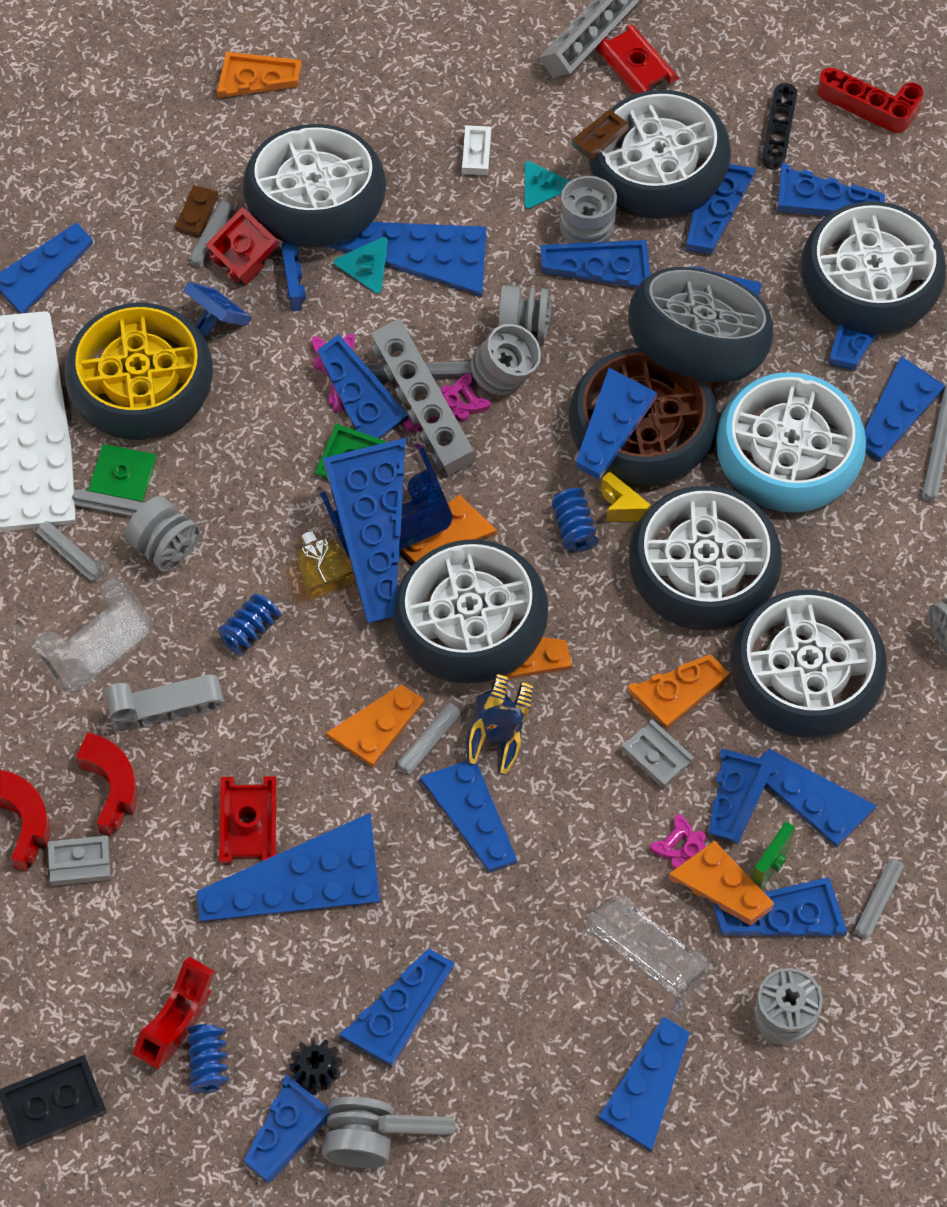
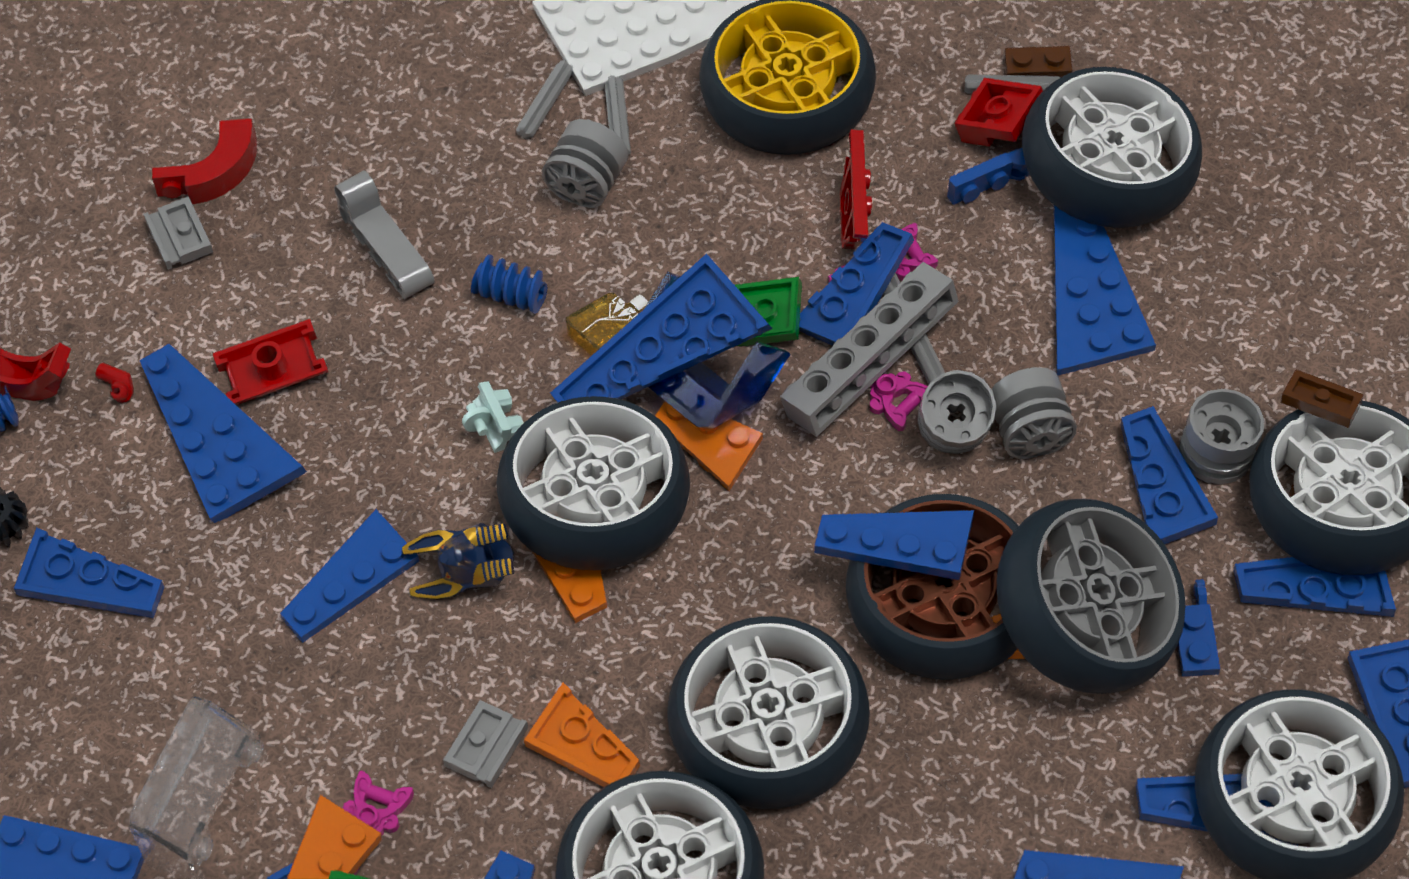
camera: 75 degrees right, 5 degrees down
clear windscreen [10,555,154,696] -> none
red arch [76,732,138,837] -> none
green plate [88,444,157,502] -> none
blue tile [183,282,252,336] -> none
orange wing [217,51,302,98] -> none
orange wing [326,684,425,768] -> none
teal piece [334,237,388,294] -> none
light grey axle [398,703,460,774] -> none
white plate [462,125,491,175] -> none
teal piece [525,161,570,209] -> none
blue piece [552,487,599,551] -> none
yellow slope [601,471,651,522] -> none
blue wing [709,748,774,844] -> none
white wheel [716,372,866,512] -> none
none -> red arm [95,362,134,403]
none -> light aqua hips [462,381,524,453]
none -> red wing [840,129,872,249]

